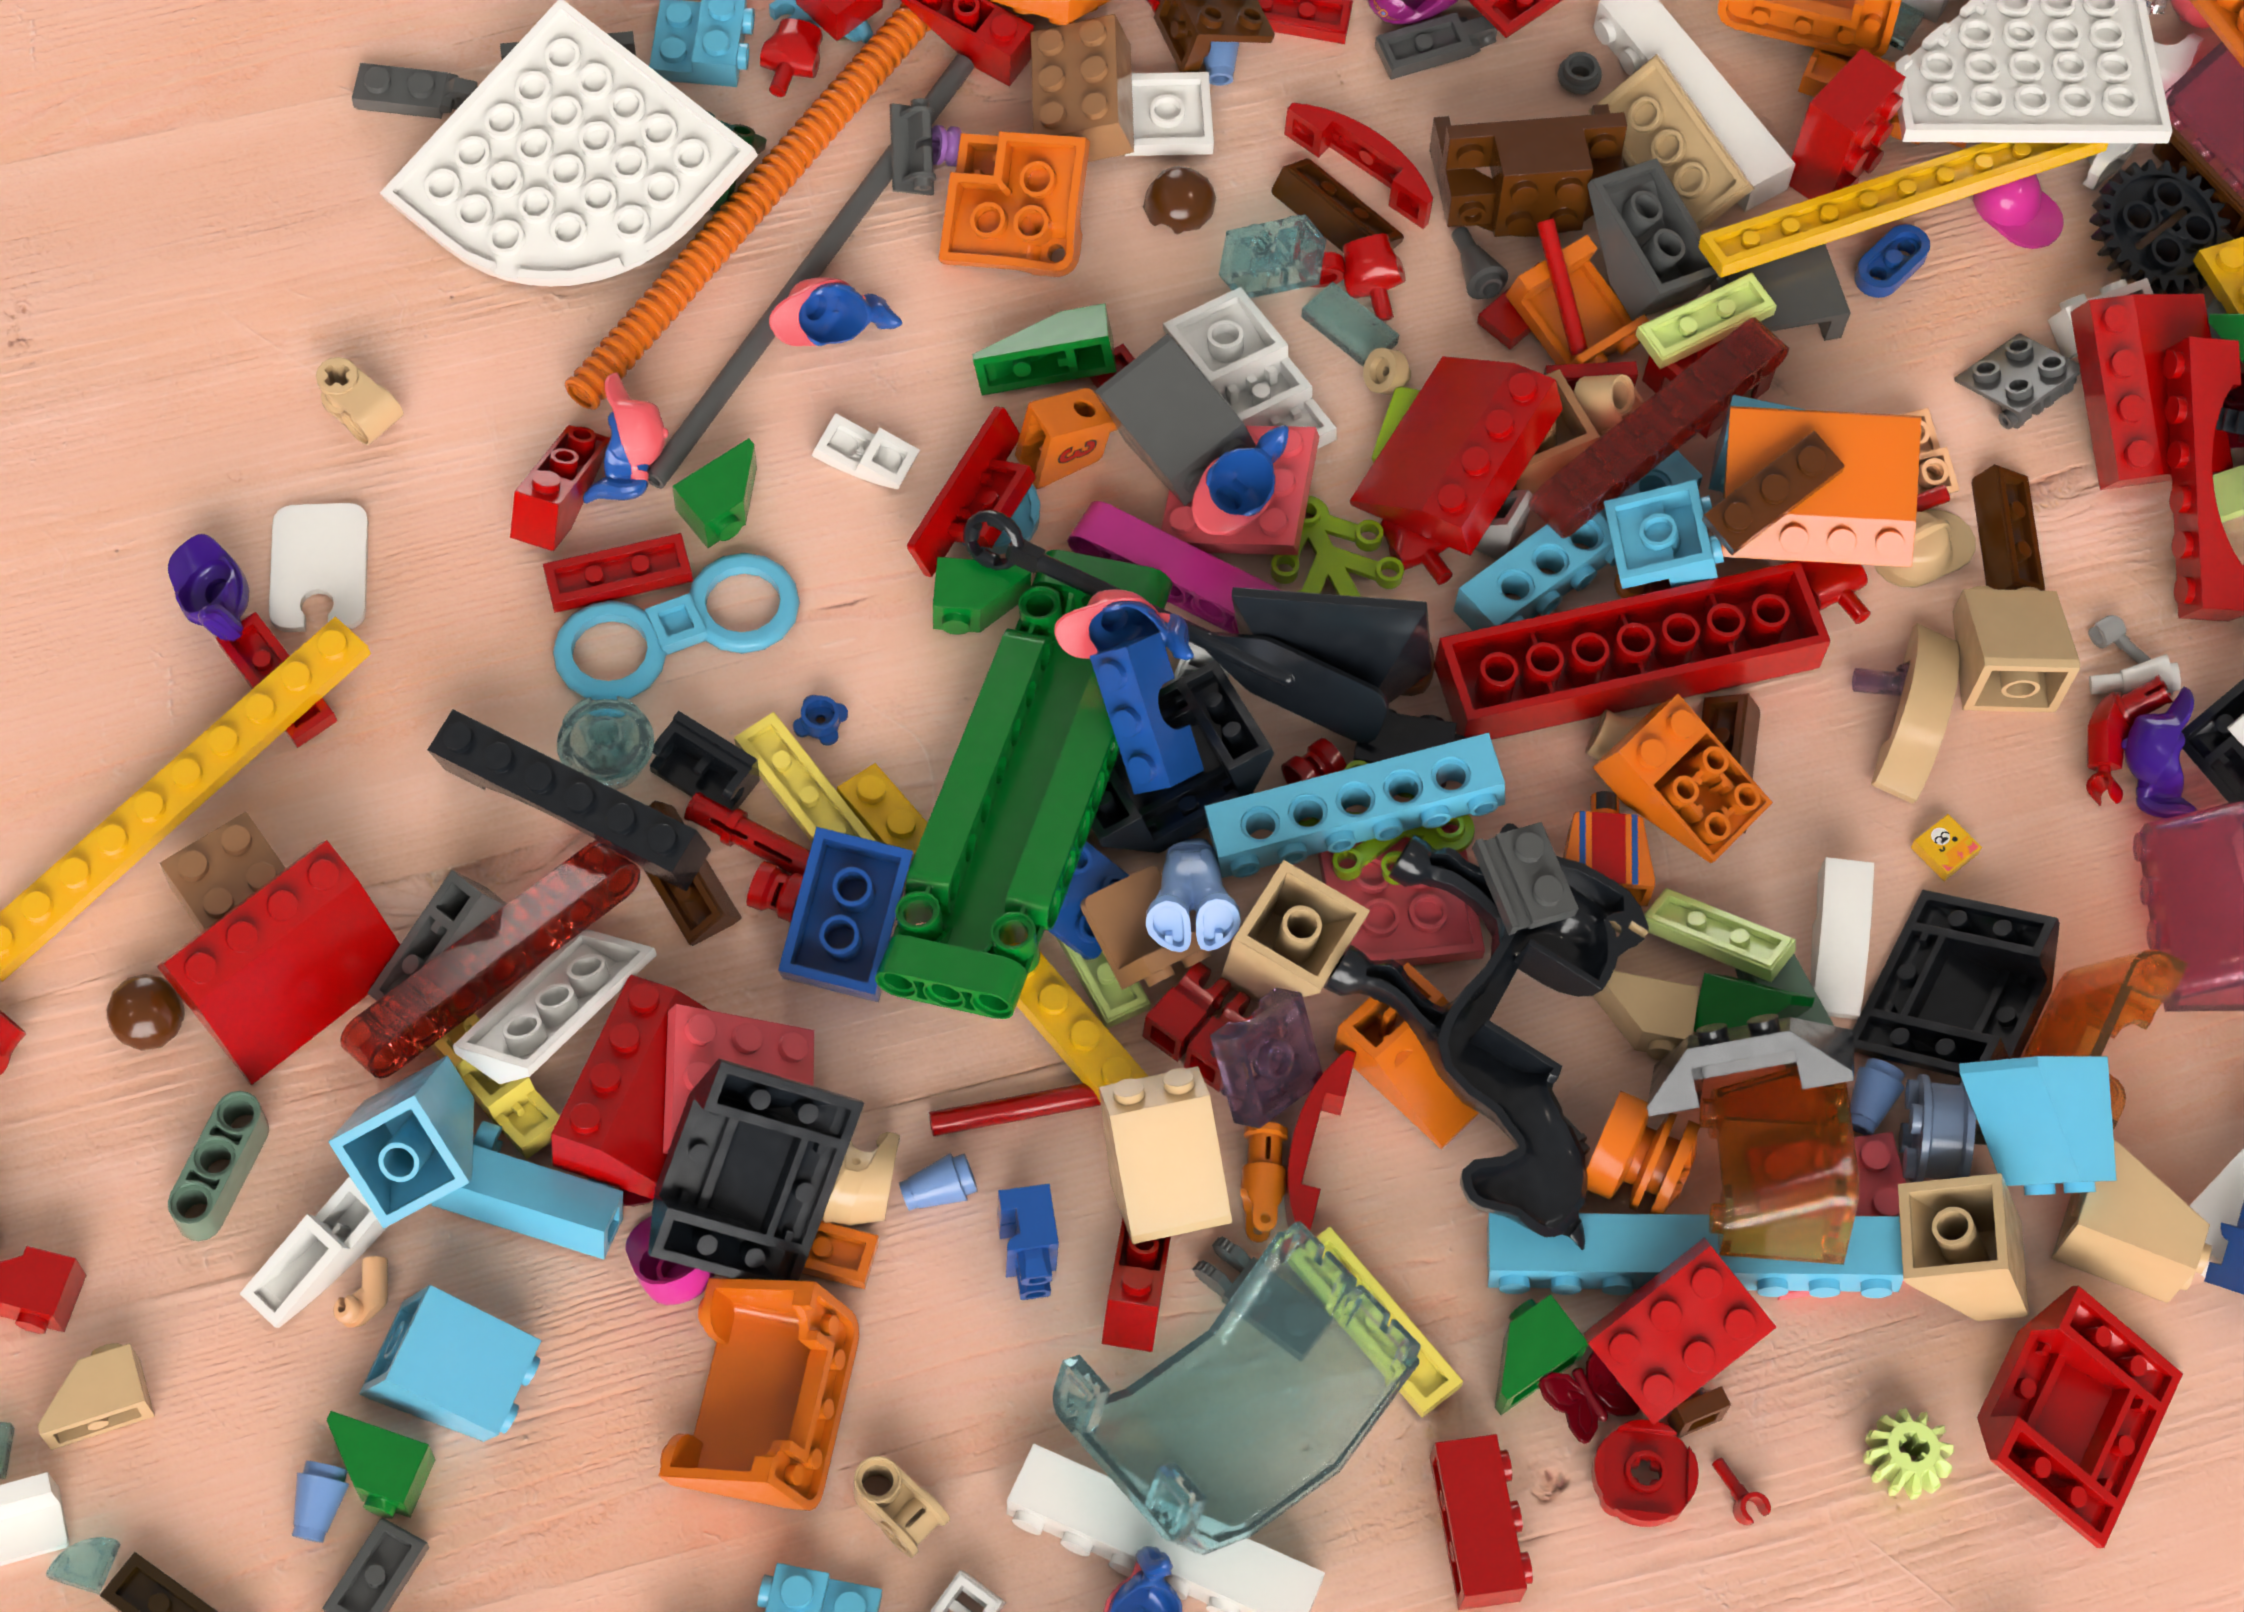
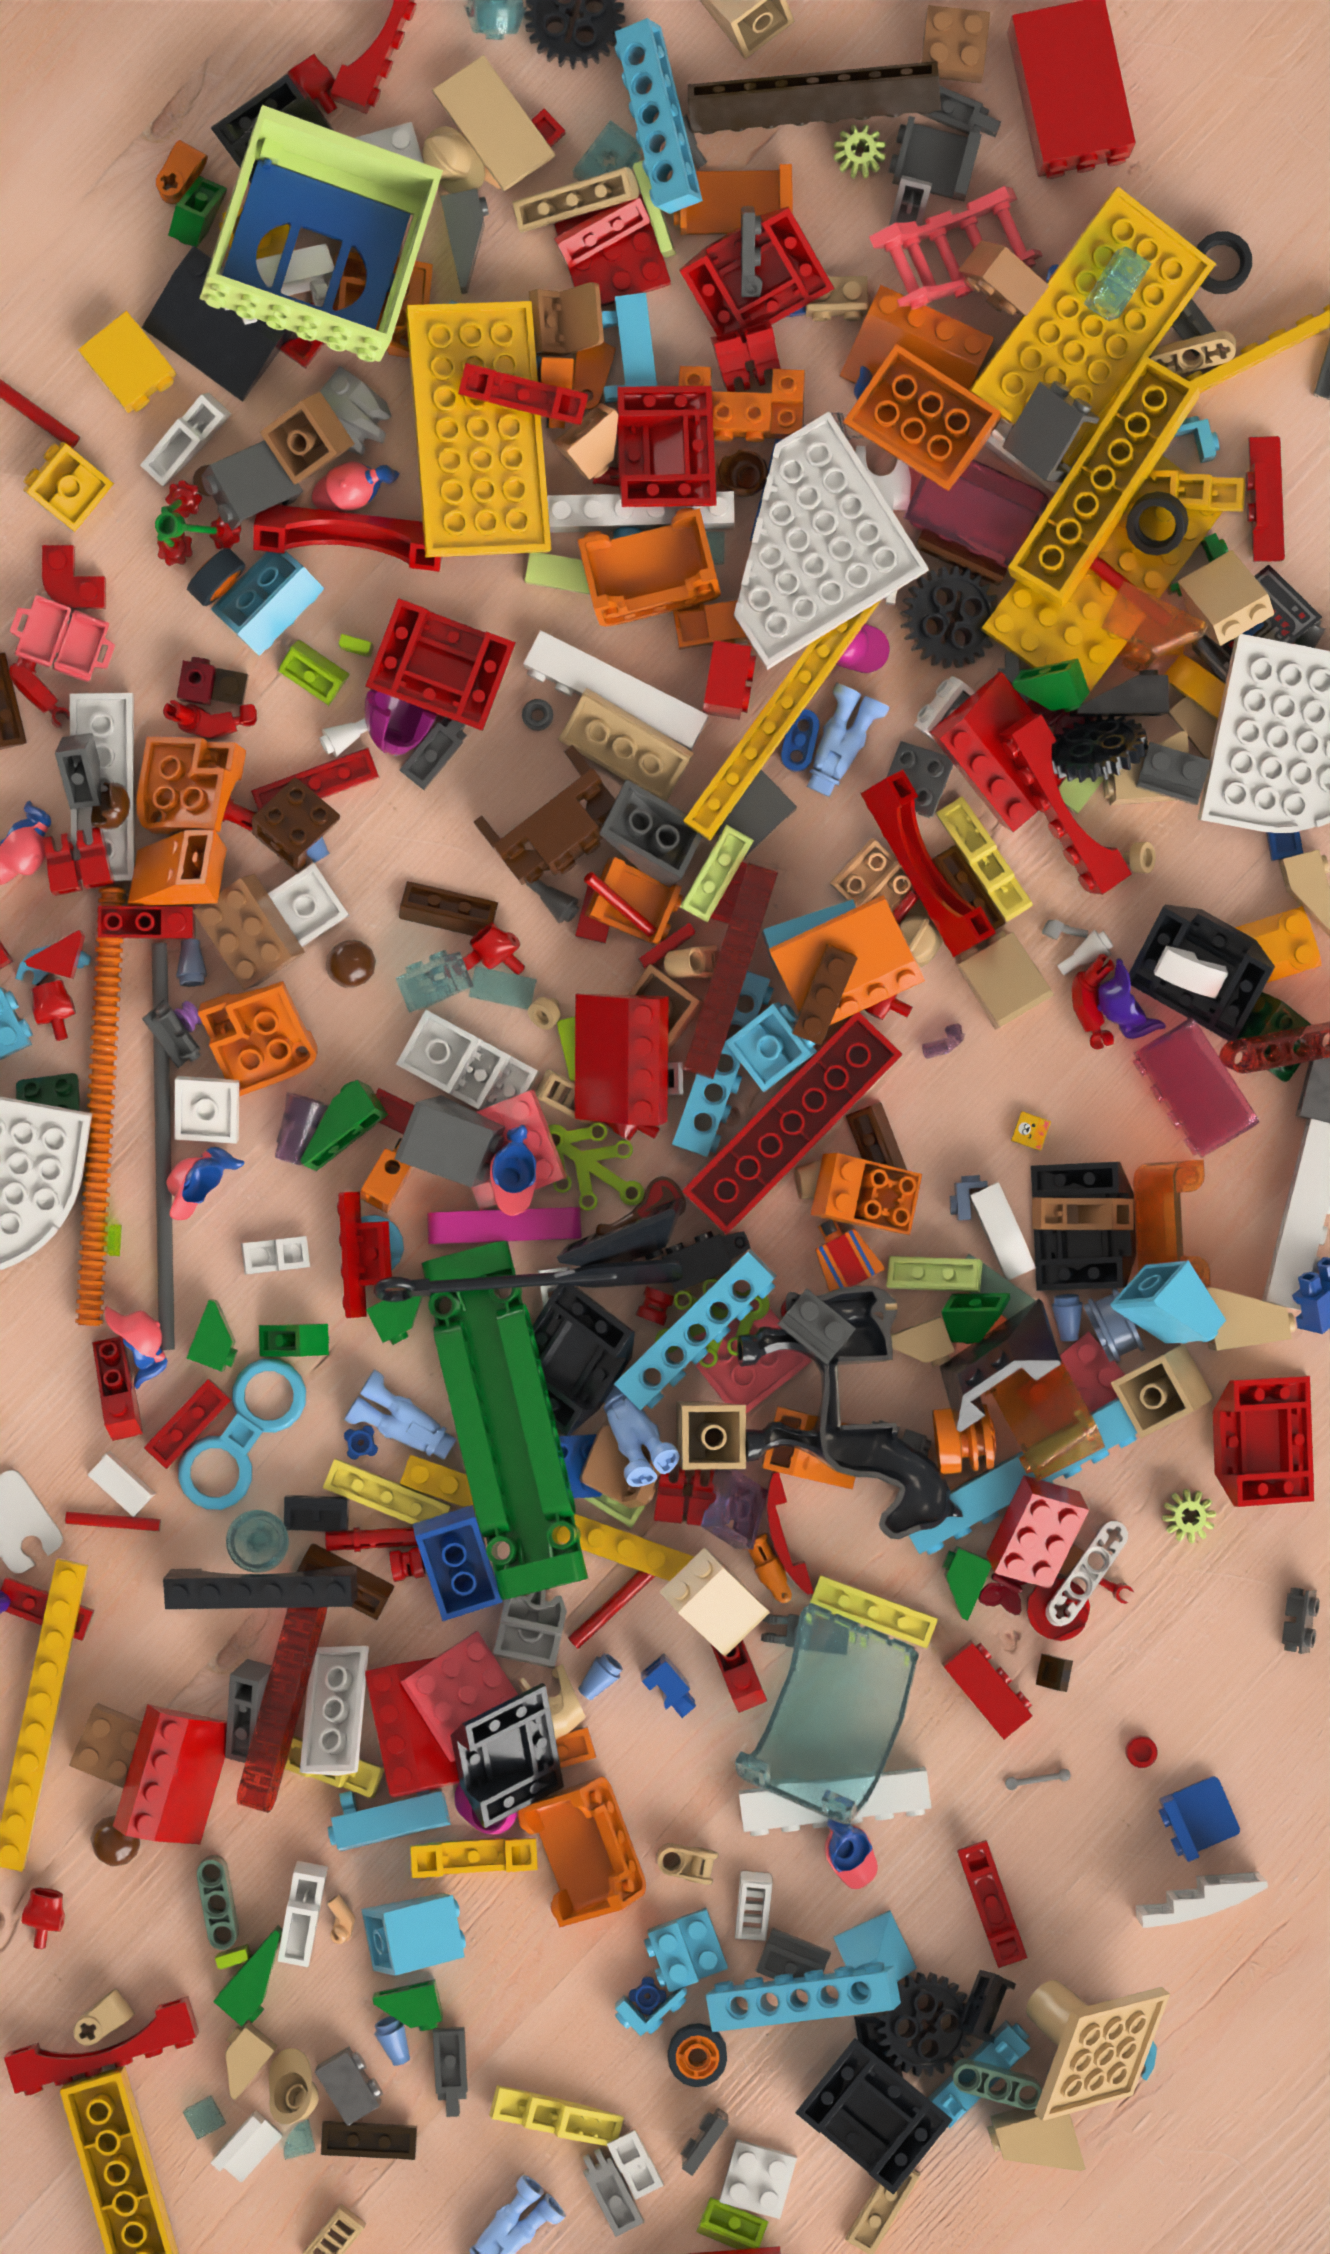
camera: 25 degrees left, 25 degrees up
medium azure slope [328,1055,474,1229] -> none
hair [1054,589,1194,660] -> none
blue arch [1089,632,1204,795] -> none
red slope [1284,103,1433,229] -> none
tan slope [1871,623,1960,804] -> none
none -> red bar [65,1512,161,1532]
none -> white panel [88,1451,156,1517]
none -> clear neon green tile [107,1224,122,1256]
none -> white plate [175,1076,239,1144]
none -> sand blue cone [176,939,207,987]
none -> green slope [213,1925,283,2027]
none -> lime tile [215,1944,251,1969]
none -> green slope [259,1324,329,1357]
none -> tan piece [269,2048,319,2125]
none -> plant [275,1092,328,1165]
none -> flat silver brick [315,2046,383,2126]
none -> light blue piece [344,1369,457,1460]
none -> yellow slope [410,1838,538,1878]
none -> light grey plate [493,1590,567,1669]
none -> tan slope [535,1069,595,1126]
none -> light blue piece [807,683,890,797]
none -> red arch [860,769,996,957]
none -> light yellow slope [936,796,1033,922]
none -> sand blue bracket [950,1175,988,1221]
none -> medium nougat arch [1032,1198,1134,1230]
none -> dark brown plate [1036,1654,1073,1692]
none -> white beam [1046,1521,1128,1626]

